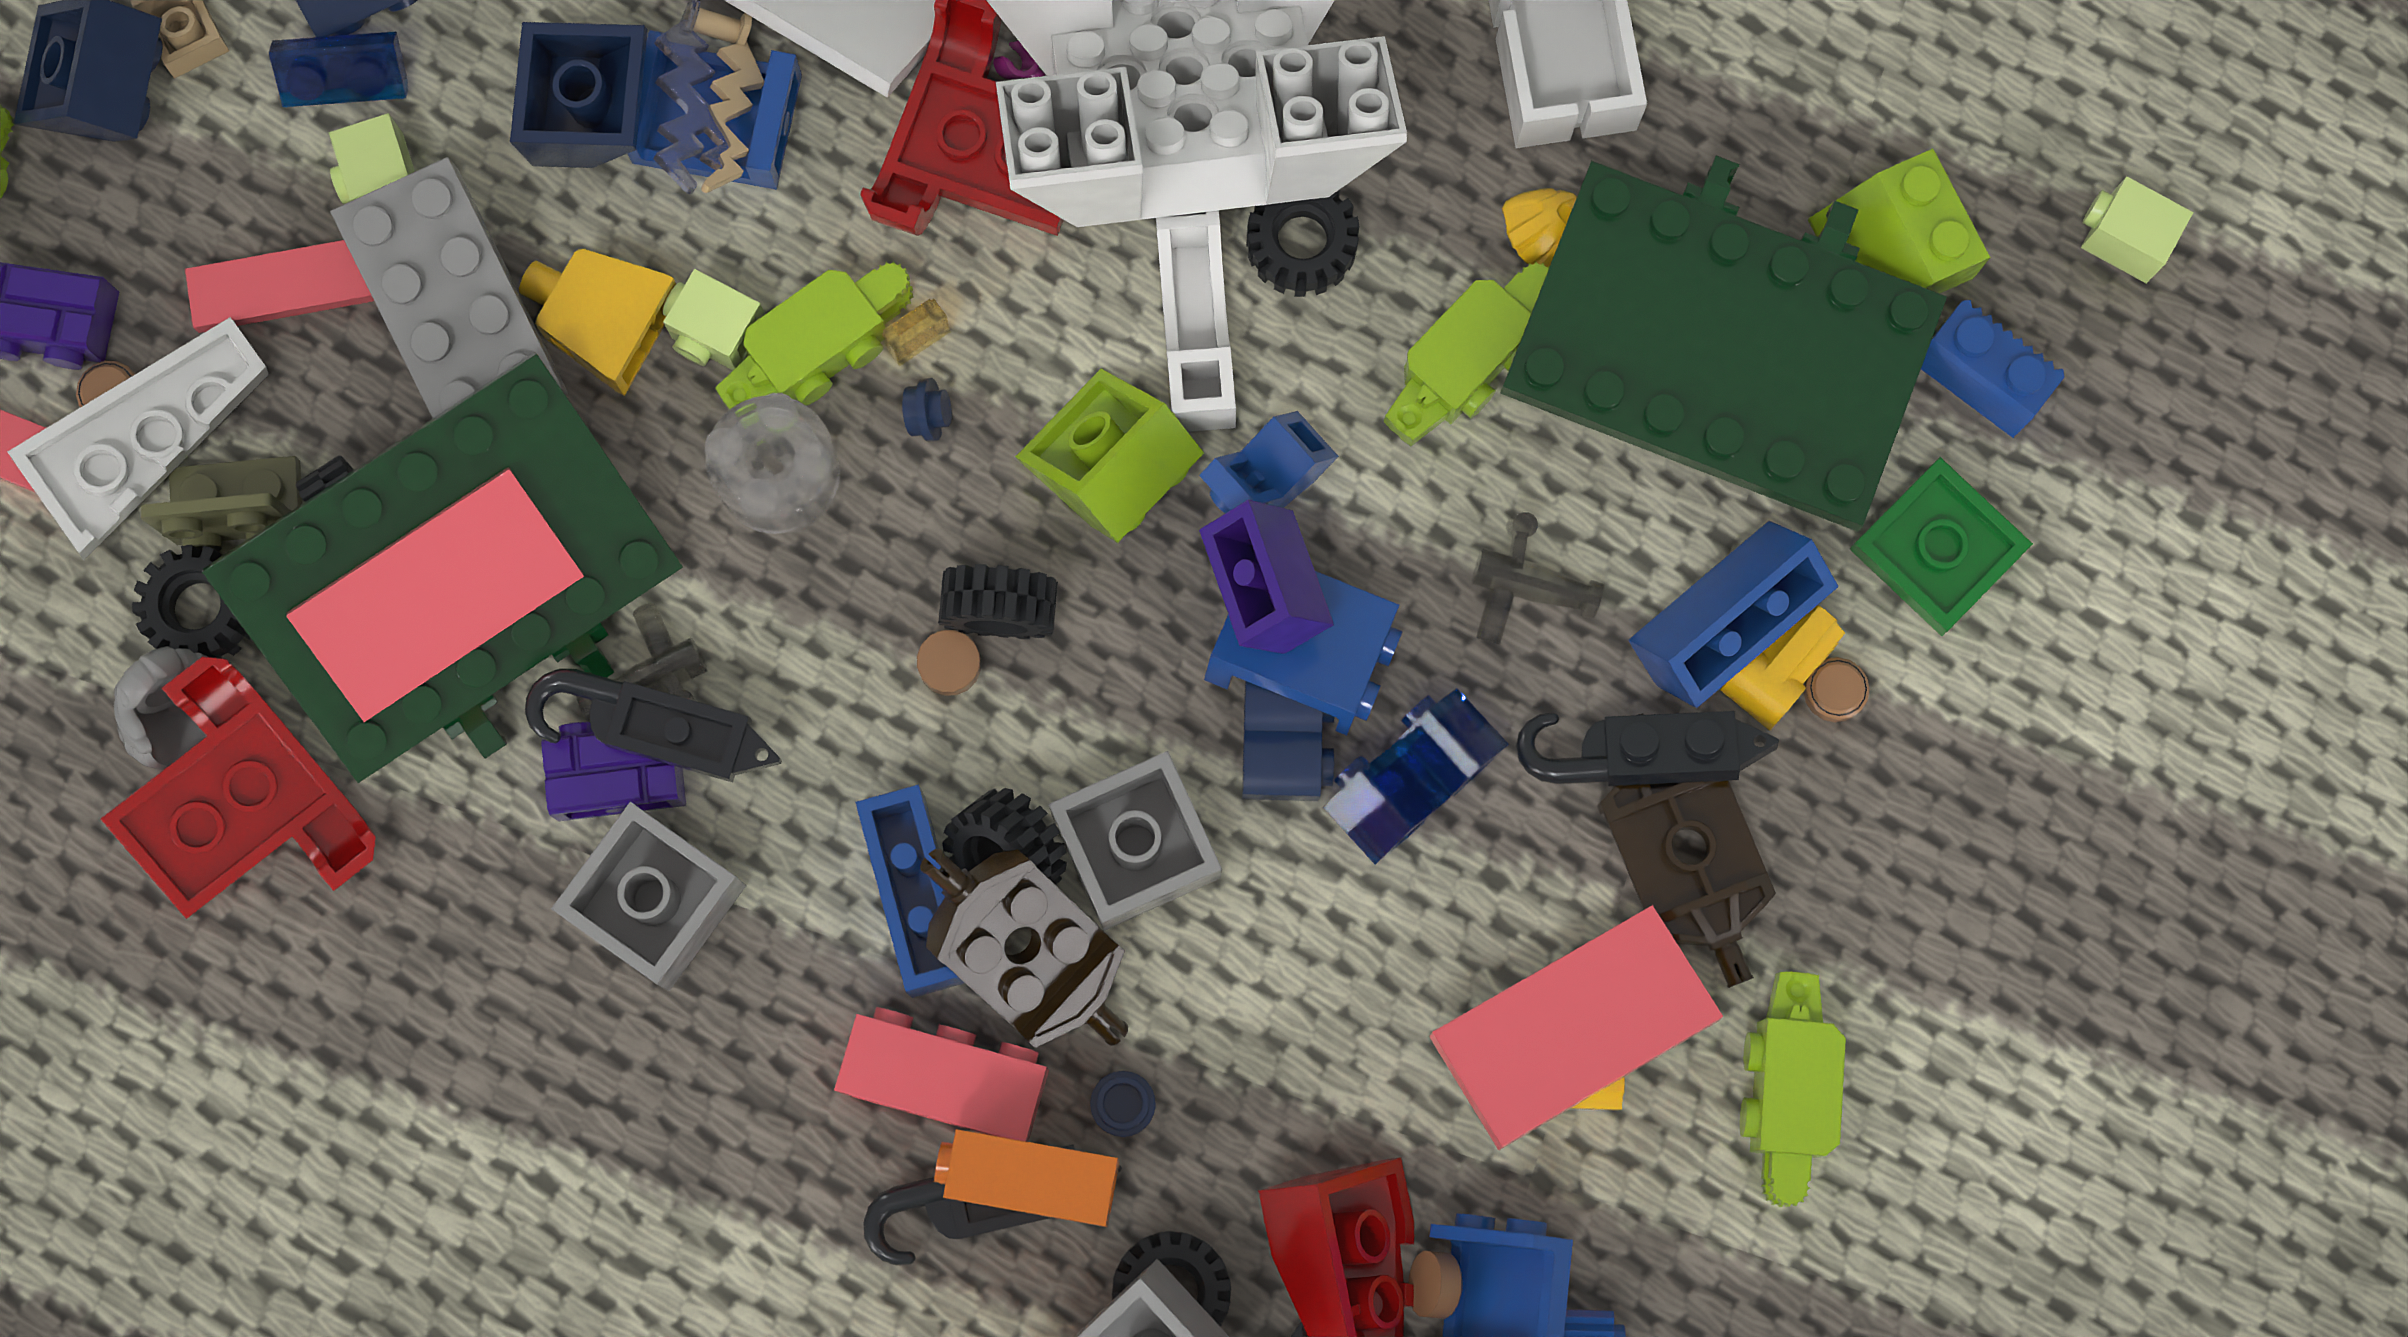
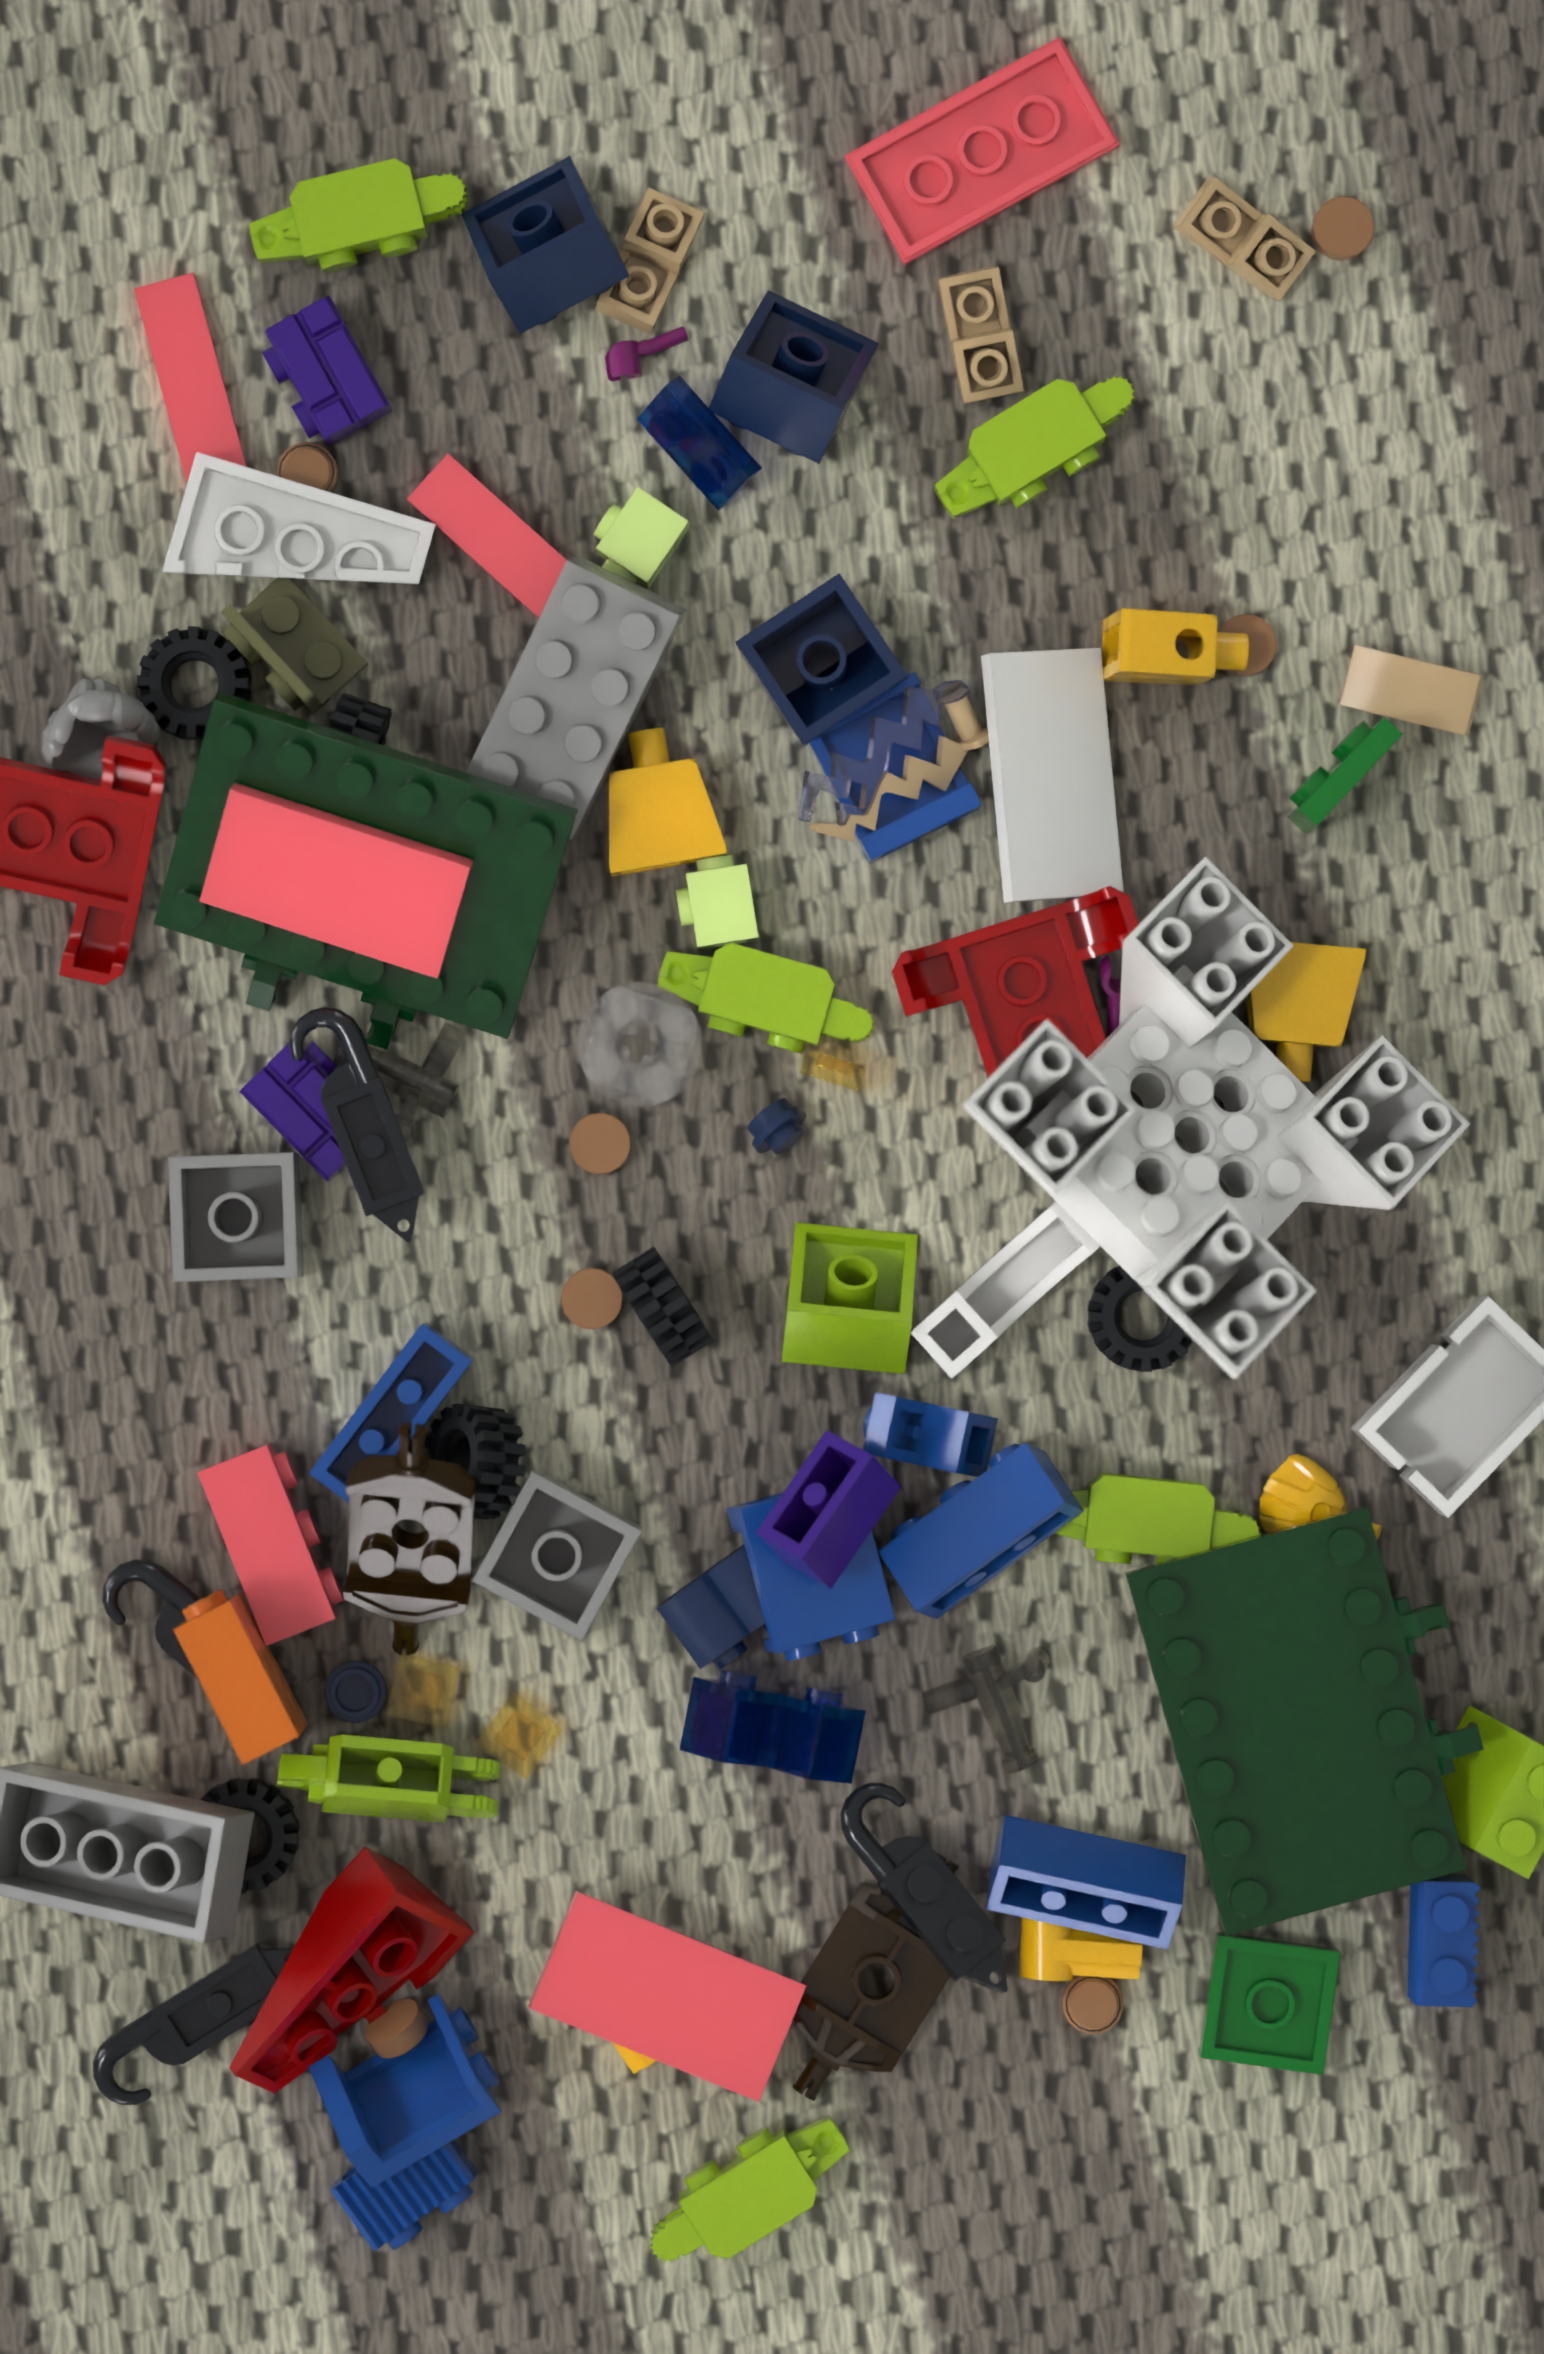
camera: 55 degrees right, 10 degrees up
none -> lime hinge [277,1735,501,1823]
none -> clear yellow tile [386,1654,460,1728]
none -> clear yellow tile [476,1692,563,1779]
none -> medium nougat piece [569,1113,631,1174]
none -> magenta hand [605,326,688,381]
none -> blue brick [878,1442,1084,1619]

